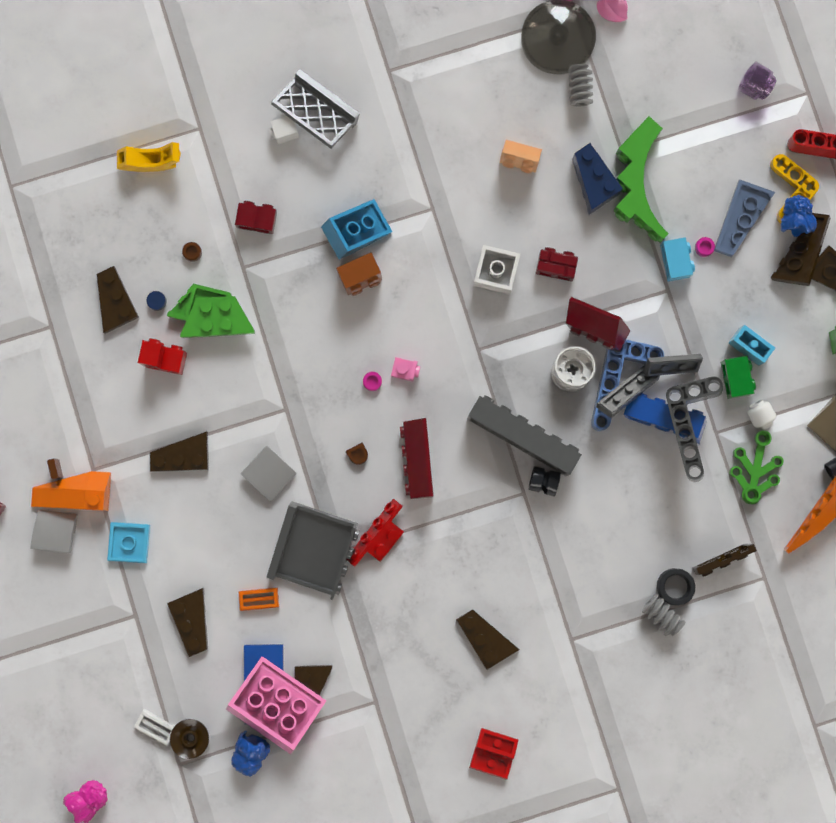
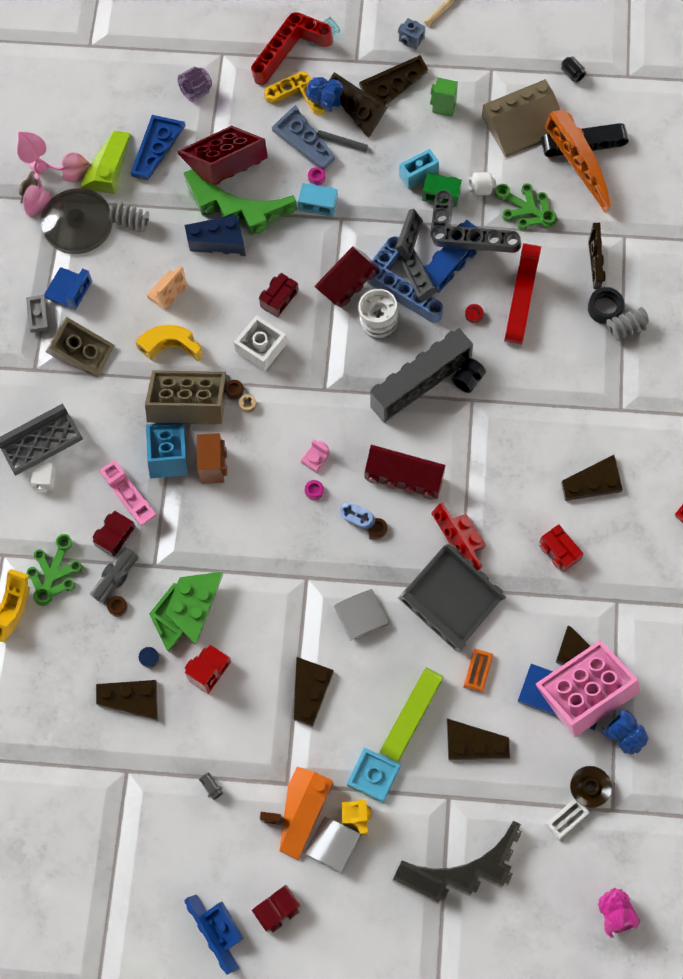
camera: 65 degrees left, 15 degrees down
none -> light grey plate [26,295,49,333]
none -> bright green plant [26,534,82,606]
none -> blue bracket [44,267,93,311]
none -> dark tan slope [45,317,115,377]
none -> lime wedge [80,131,131,194]
none -> dark grey piece [90,547,139,604]
none -> bright pink slope [99,460,157,526]
none -> blue wing [131,115,186,180]
none -> yellow arch [135,325,203,361]
none -> dark tan slope [145,370,226,424]
none -> dark red slope [177,125,268,185]
none -> dark grey pin [199,772,223,800]
none -> reddish brown tile [225,380,244,399]
none -> tan bush [239,394,257,413]
none -> dark grey bar [317,130,368,151]
none -> medium blue beam [340,502,375,529]
none -> yellow brick [342,800,371,836]
none -> lime beam [380,667,444,763]
none -> clear smoke arch [392,821,522,904]
none -> red tile [465,304,484,323]
none -> red beam [504,243,541,345]
none -> red brick [539,524,584,572]

